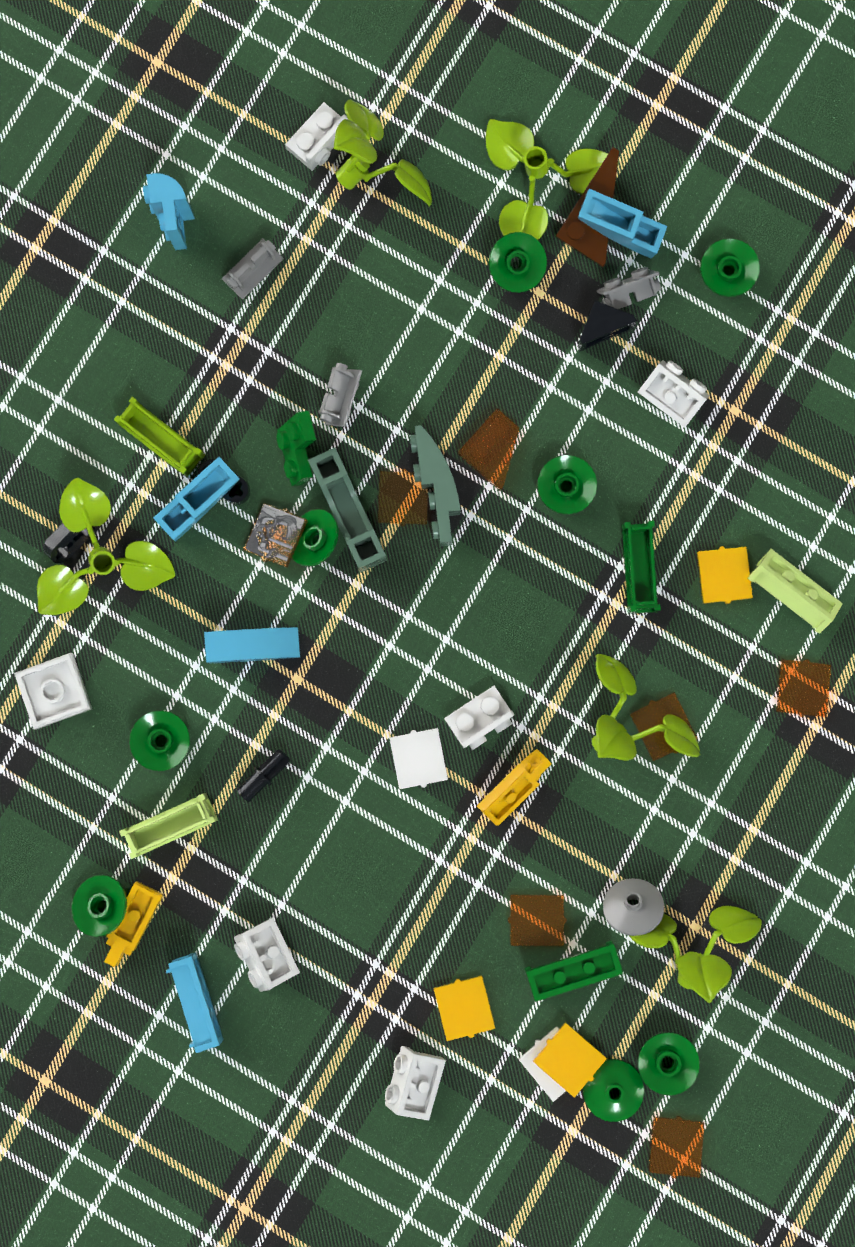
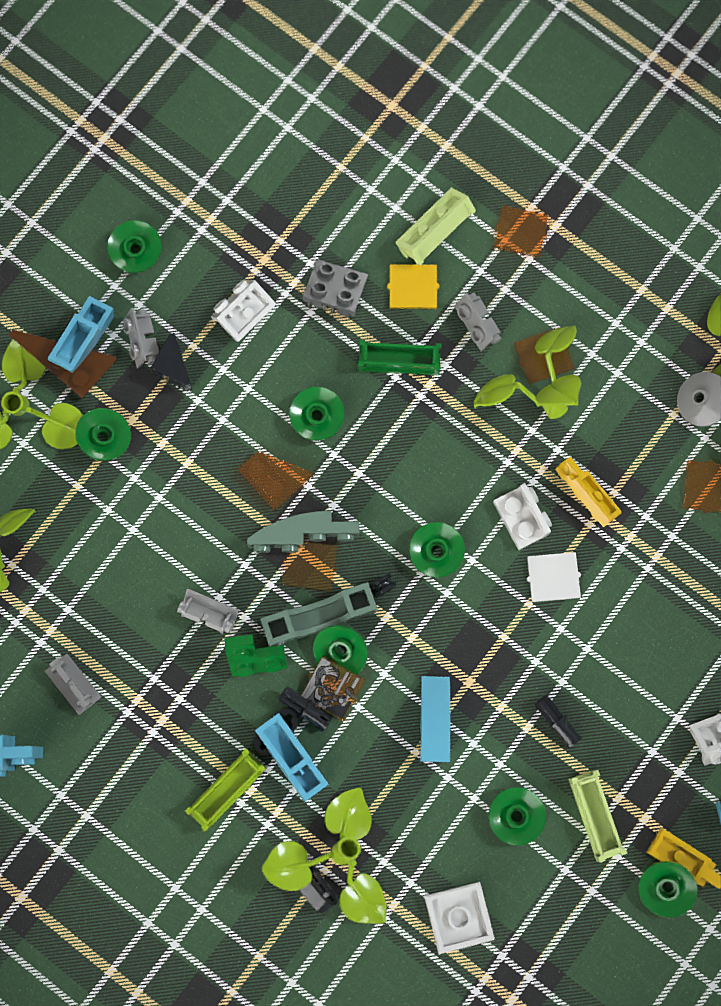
camera: 90 degrees left, 5 degrees down
none -> black axle [279,687,333,732]
none -> hinge [302,259,369,318]
none -> black bush [369,573,397,598]
none -> green dish [409,522,465,578]
none -> light grey hinge [454,293,501,351]

